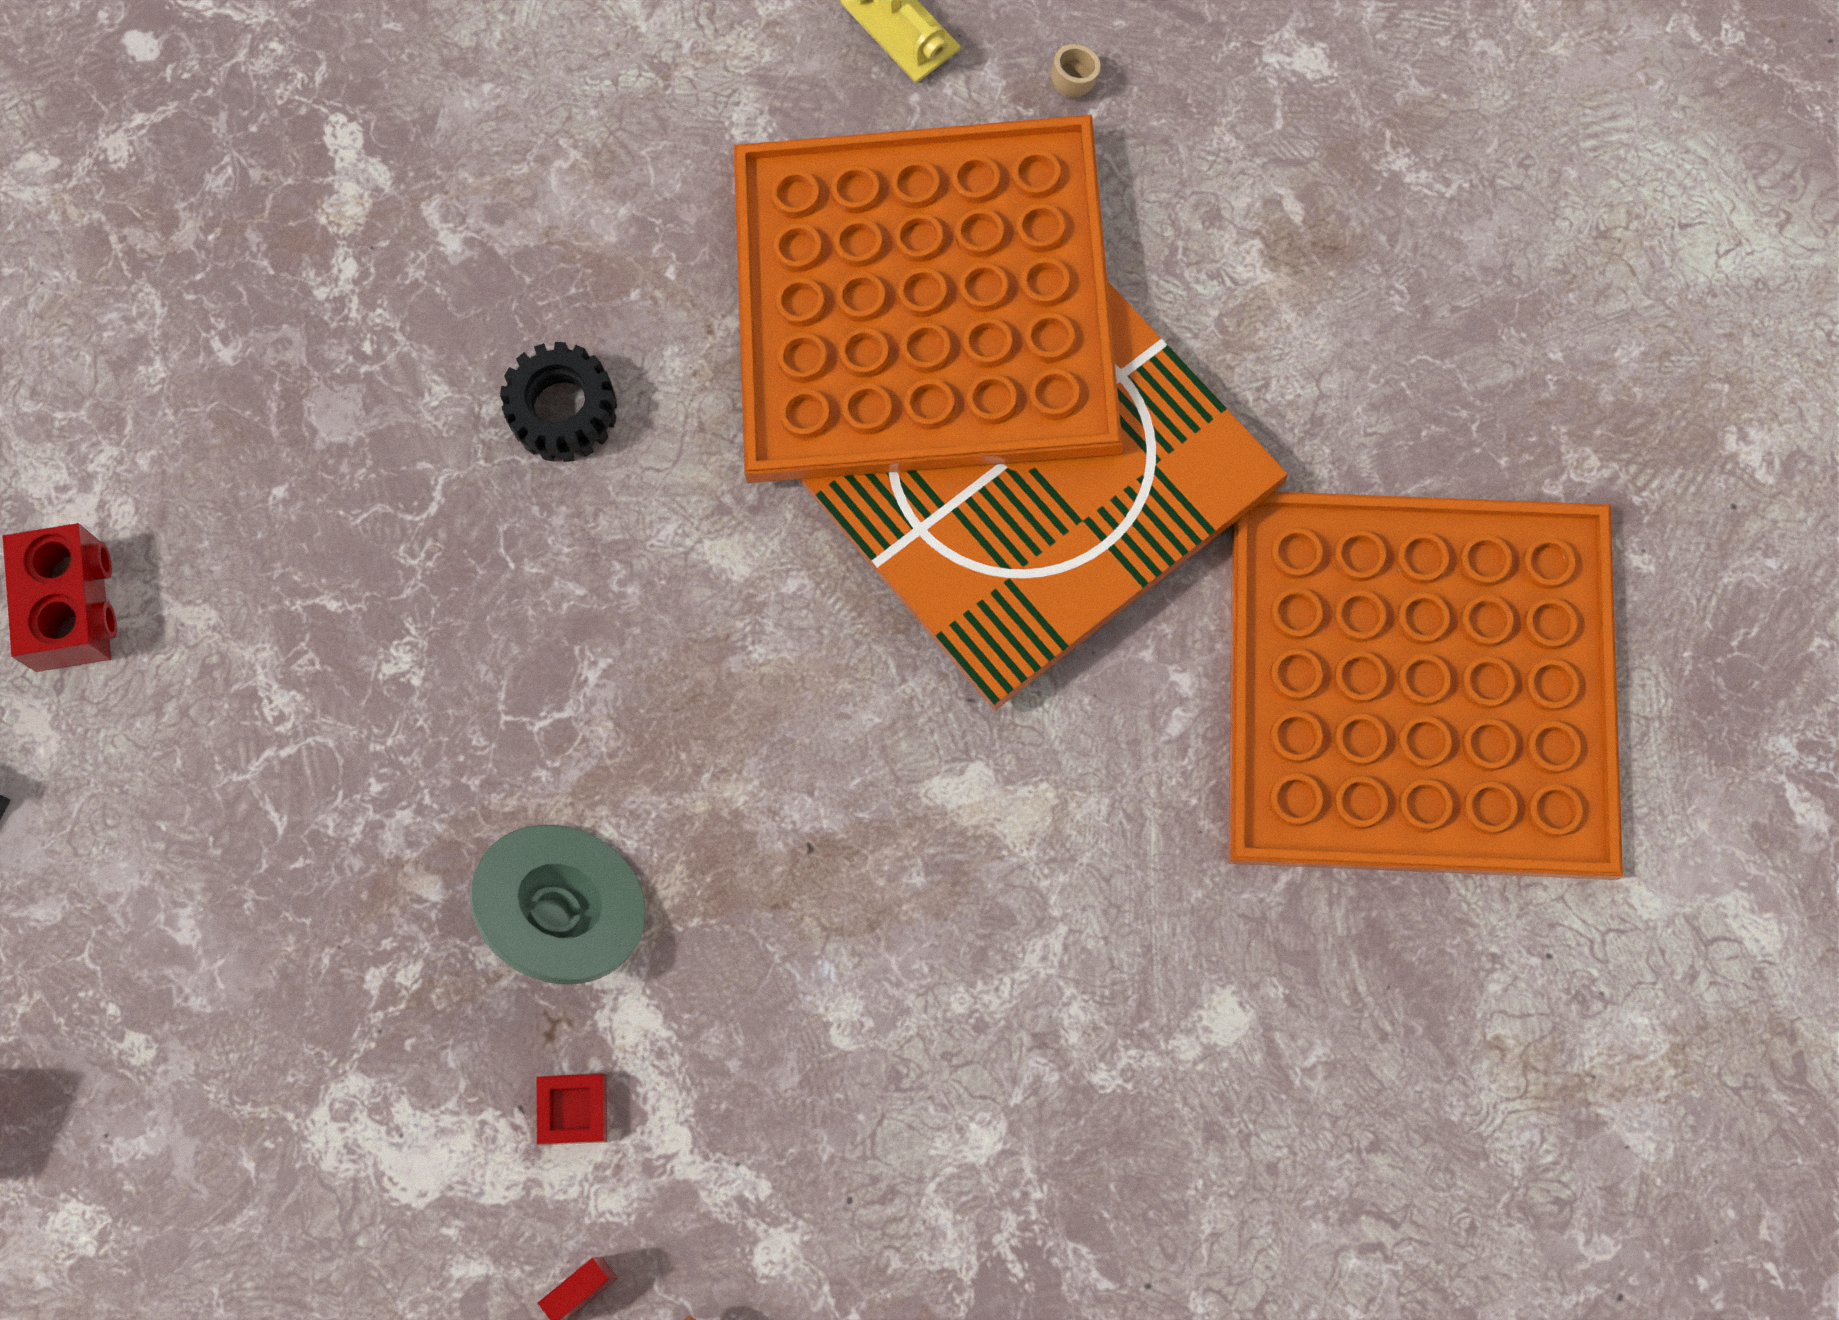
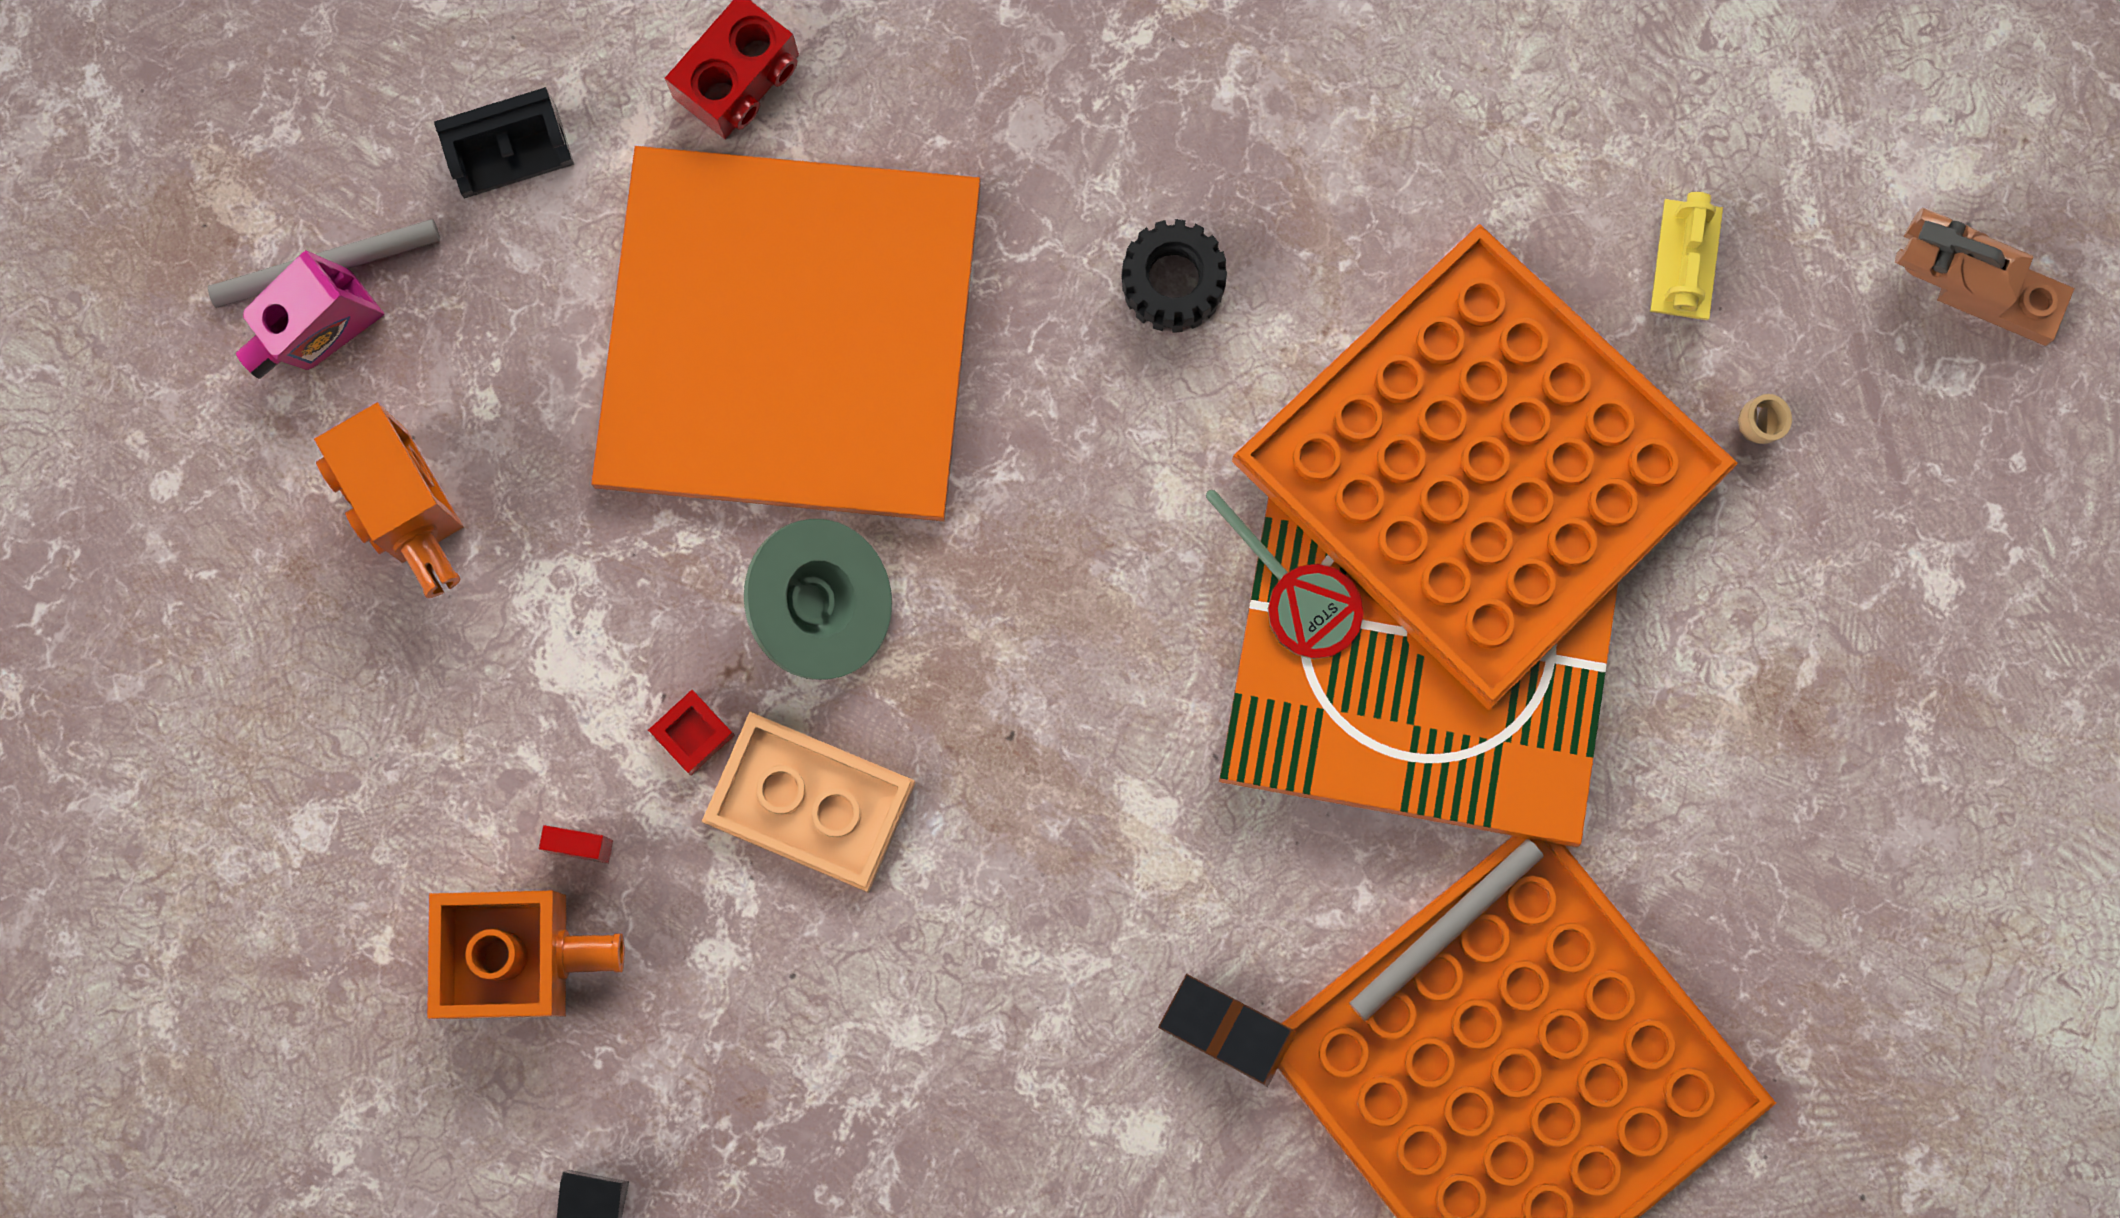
camera: 50 degrees right, 5 degrees up
none -> orange brick [314,402,464,598]
none -> orange tile [591,146,981,522]
none -> light nougat tile [701,712,916,893]
none -> black tile [1158,973,1296,1087]
none -> piece [1206,490,1364,659]
none -> light grey bar [1349,839,1544,1021]

